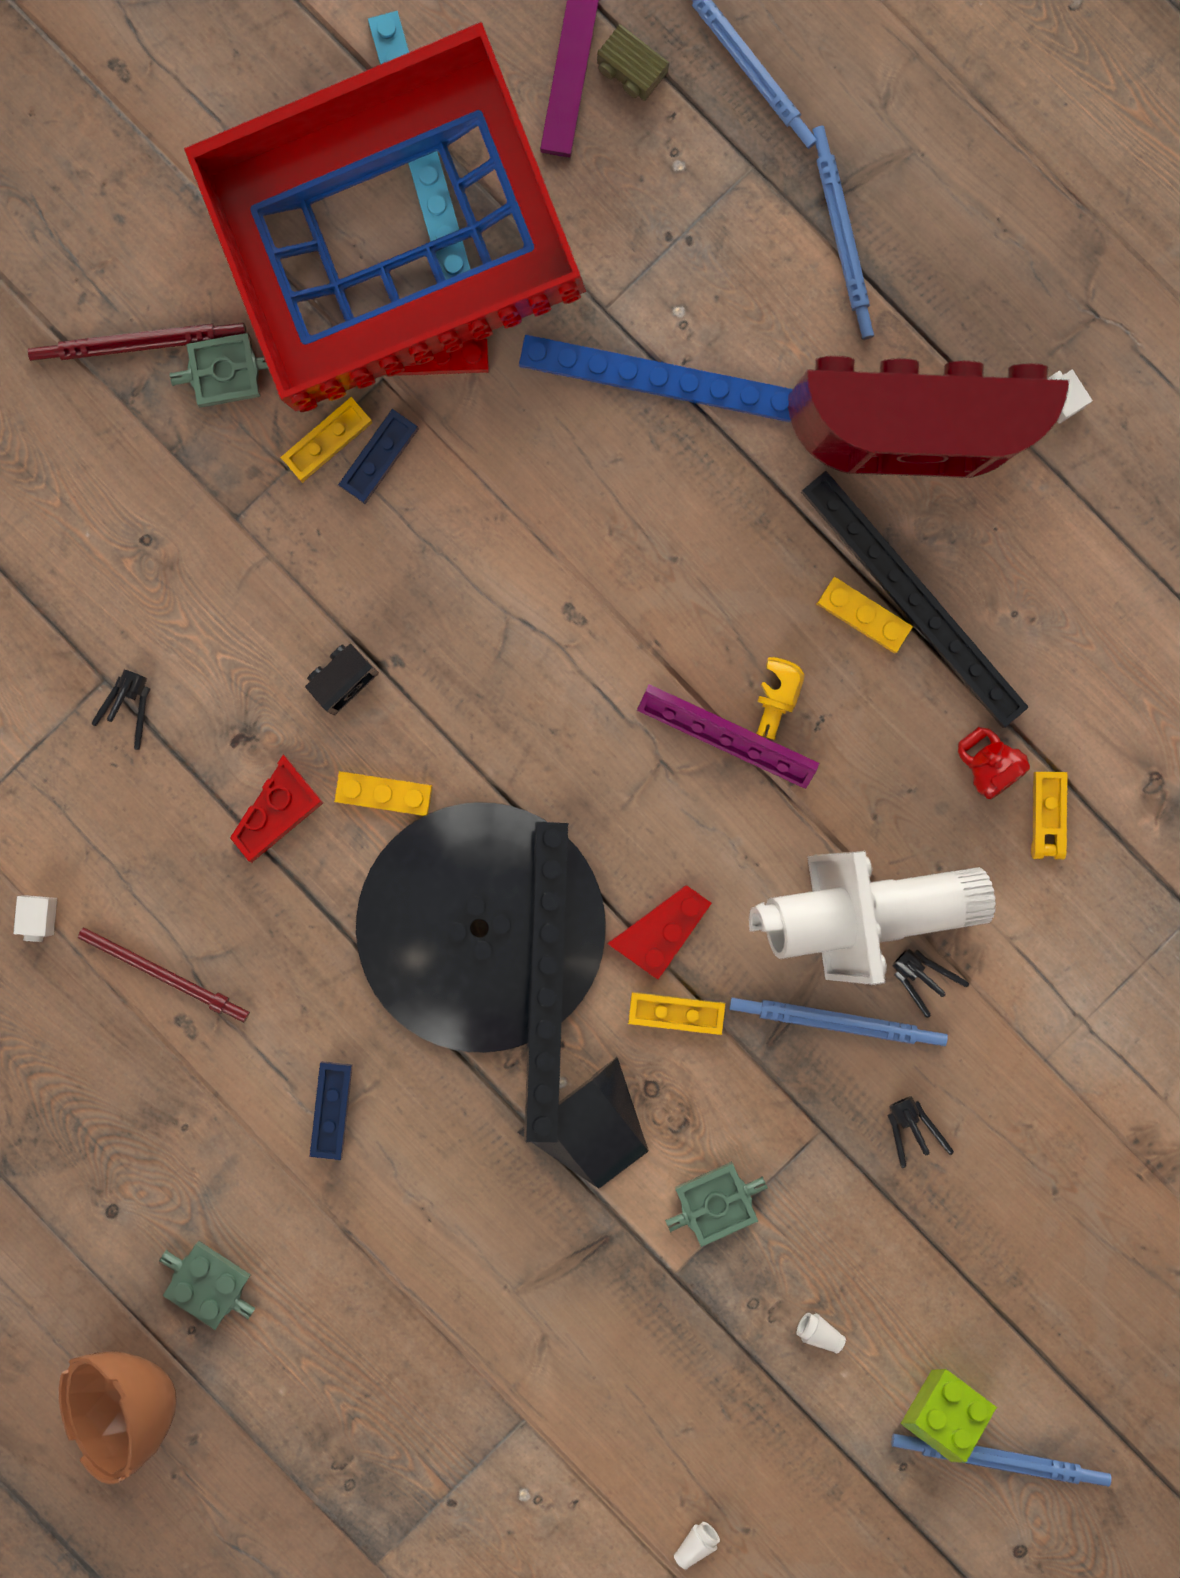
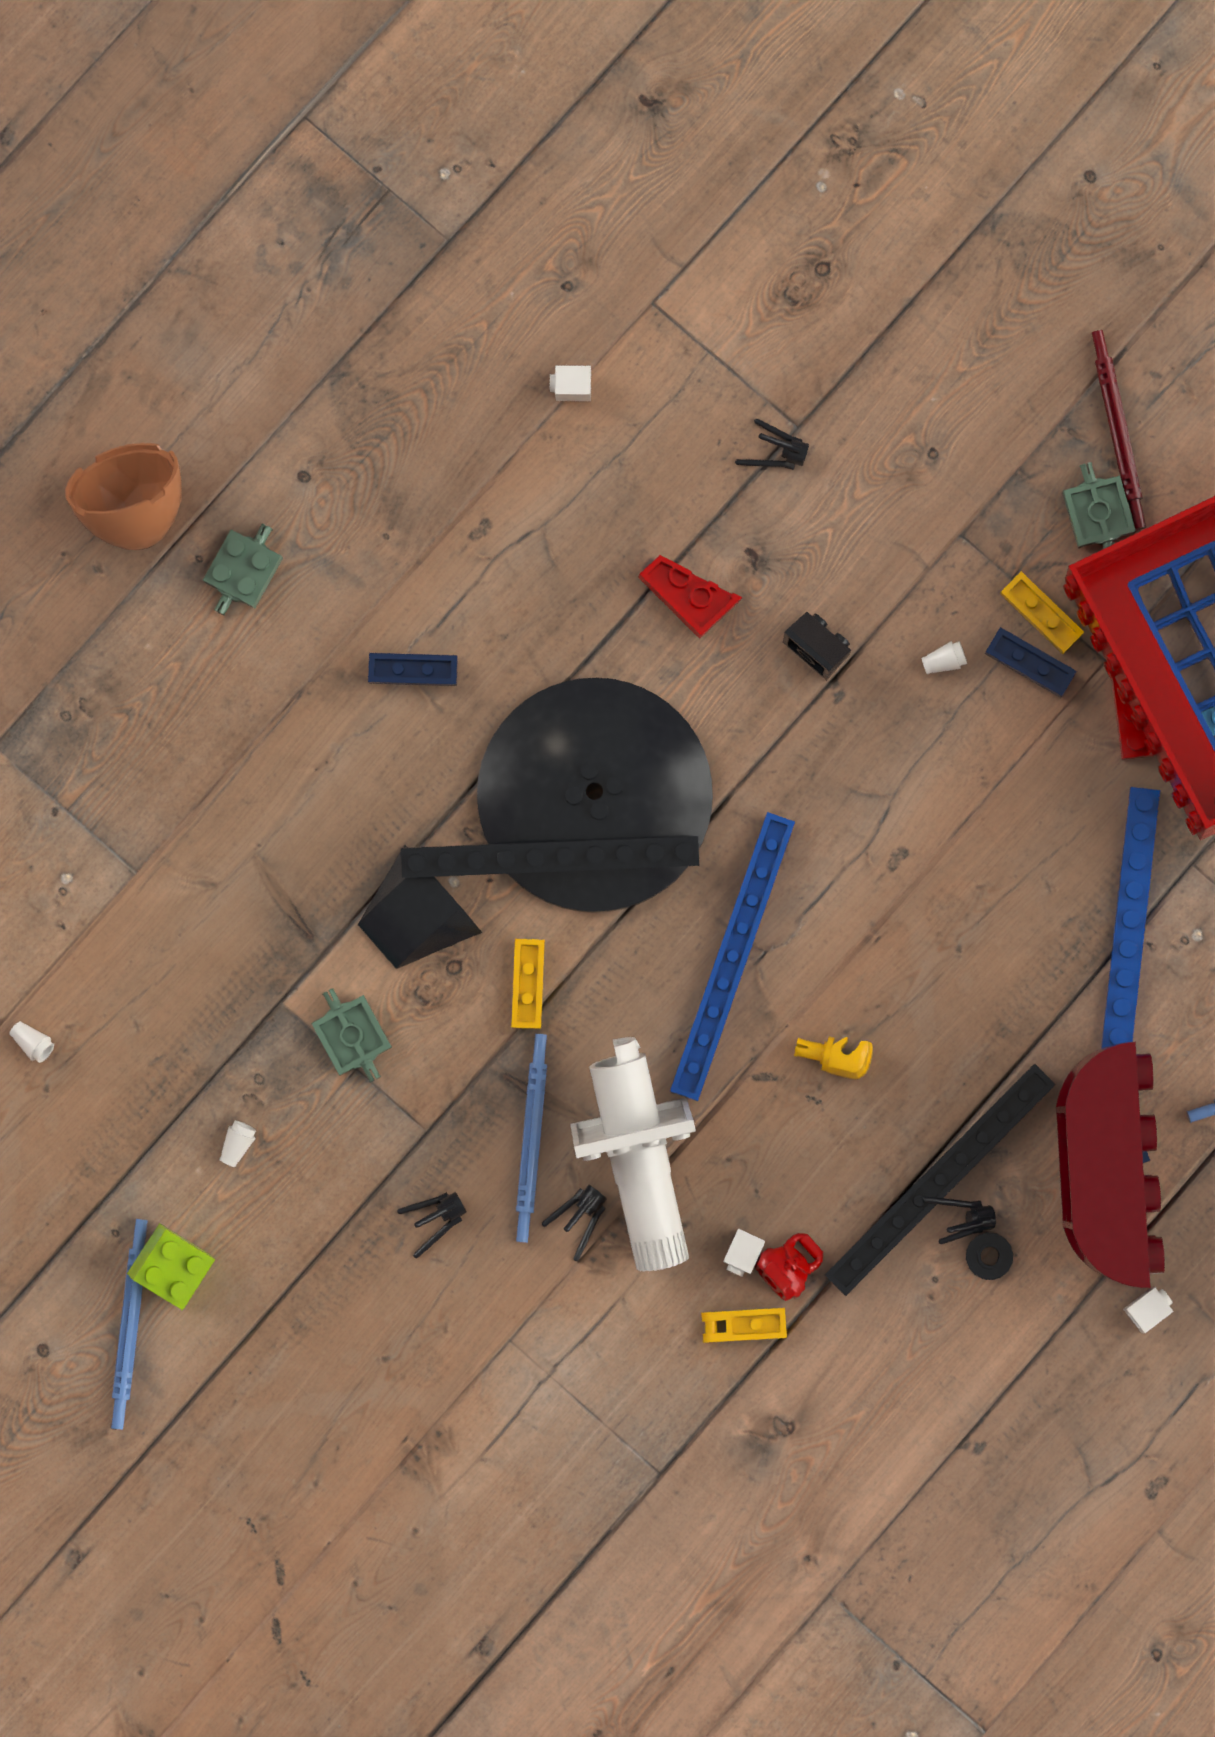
camera: 95 degrees right, 5 degrees down
dark red bar [78,927,250,1023] -> none
yellow plate [334,771,432,816] -> none
red wing [607,885,712,980] -> none
magenta tile [637,684,820,789] -> none
yellow plate [817,577,913,654] -> none
none -> blue plate [670,812,795,1101]
none -> white brick [723,1229,765,1277]
none -> white cone [921,641,967,674]
none -> black plant [922,1196,996,1244]
none -> black piece [966,1232,1013,1280]

